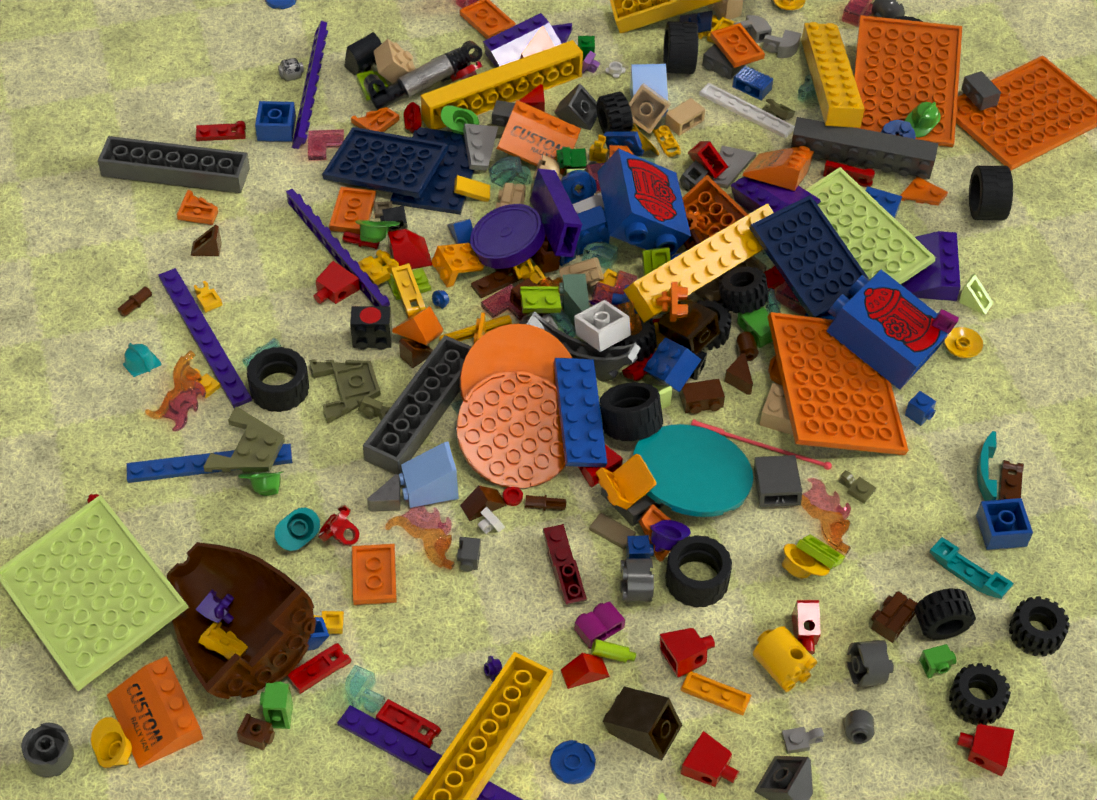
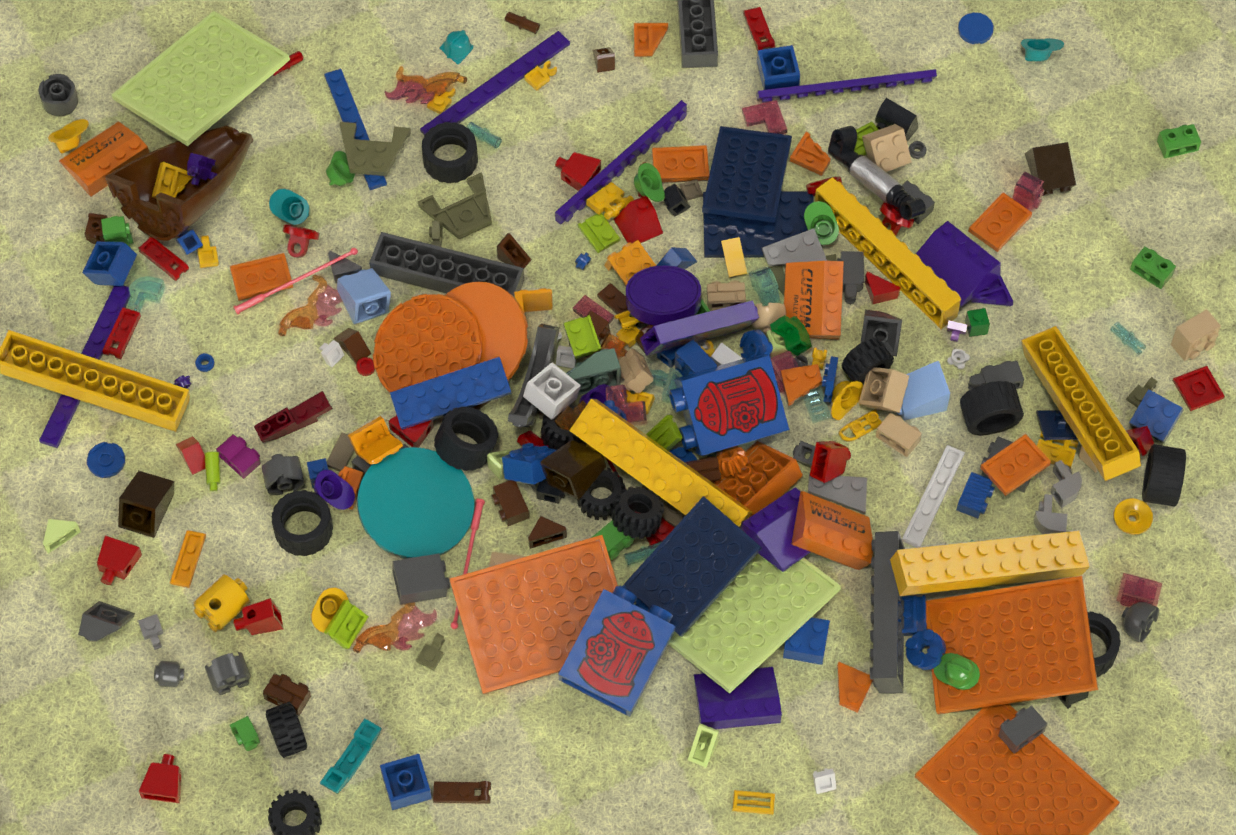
camera: 80 degrees right, 10 degrees up
light grey head [278,58,304,81] -> none
black brick [350,306,392,350] -> none
yellow plate [391,264,426,317] -> none
orange slope [392,306,444,345] -> none
yellow axle [439,315,512,341] -> none
dark grey brick [457,537,481,572] -> none
wing [521,26,555,58] -> none
reddish brown axle [525,495,567,511] -> none
orange hips [656,282,688,322] -> none
red torso [660,628,715,678] -> none
reddish brown brick [736,332,759,361] -> none
olive plate [762,99,796,120] -> none
red plate [823,160,875,187] -> none
blue brick [905,391,936,426] -> none
magenta tile [932,309,959,333] -> none
yellow dish [944,327,983,358] -> none
black tyre [949,663,1011,725] -> none
black tyre [969,165,1013,220] -> none
teal slope [977,431,997,501] -> none
none -> blue brick [82,241,137,286]
none -> blue plate [195,353,215,372]
none -> coral piece [233,248,358,315]
none -> yellow tile [733,790,775,815]
none -> white tile [813,768,836,794]
none -> dark grey hinge [968,360,1024,390]

